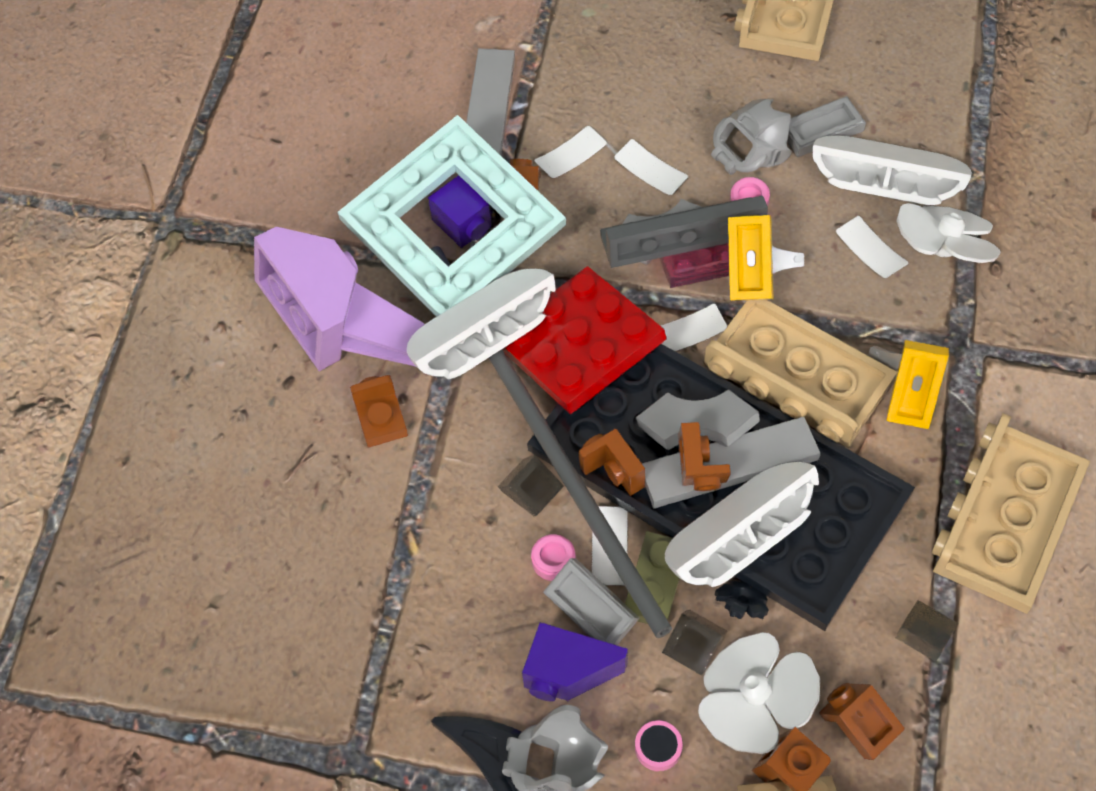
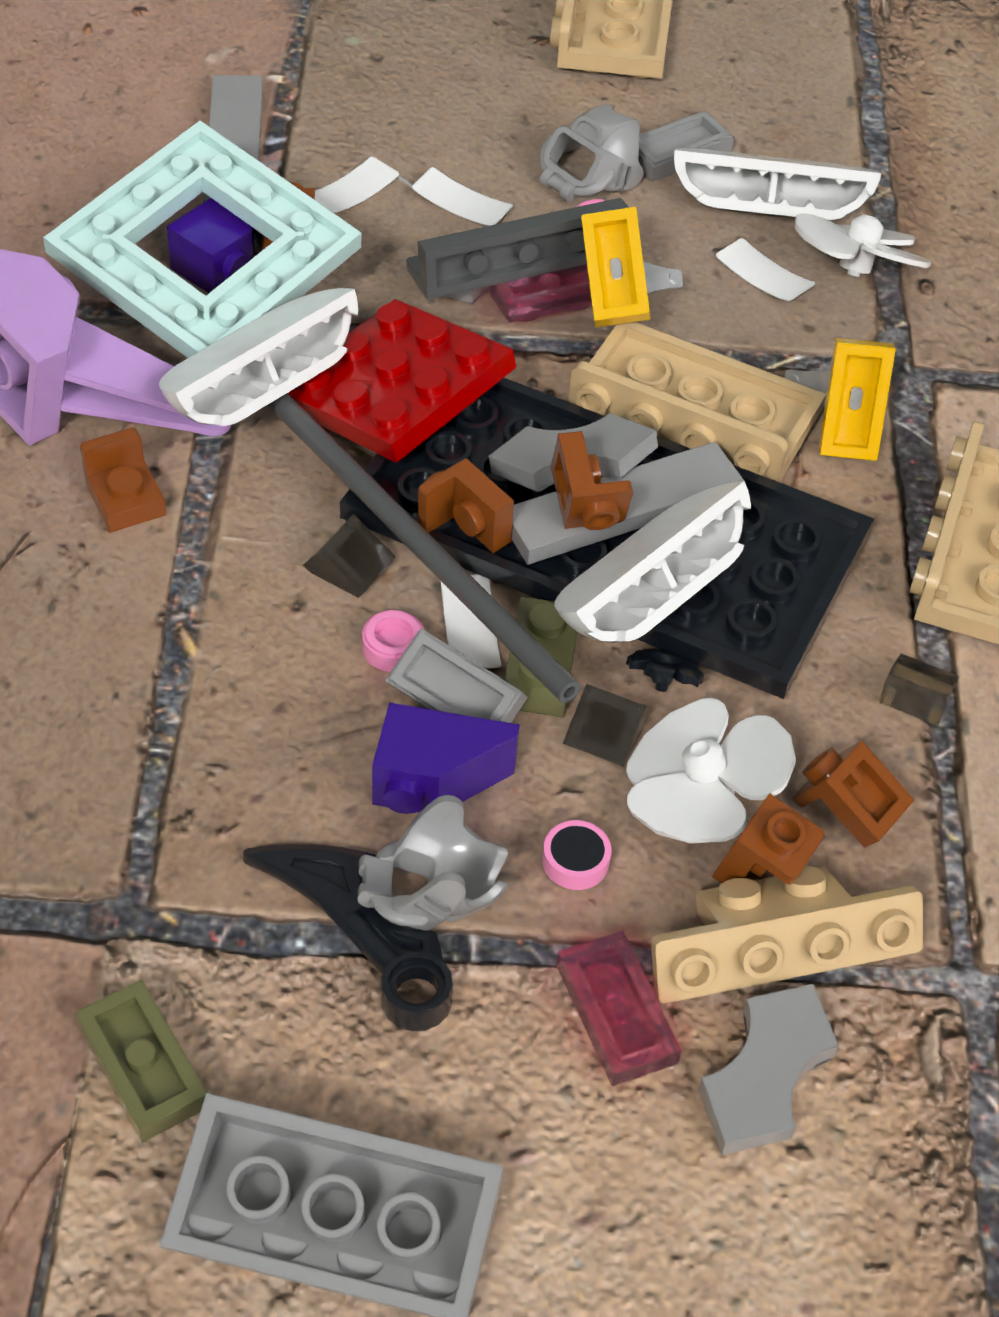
camera: 15 degrees left, 10 degrees down
white sticker [661,304,727,351] -> none

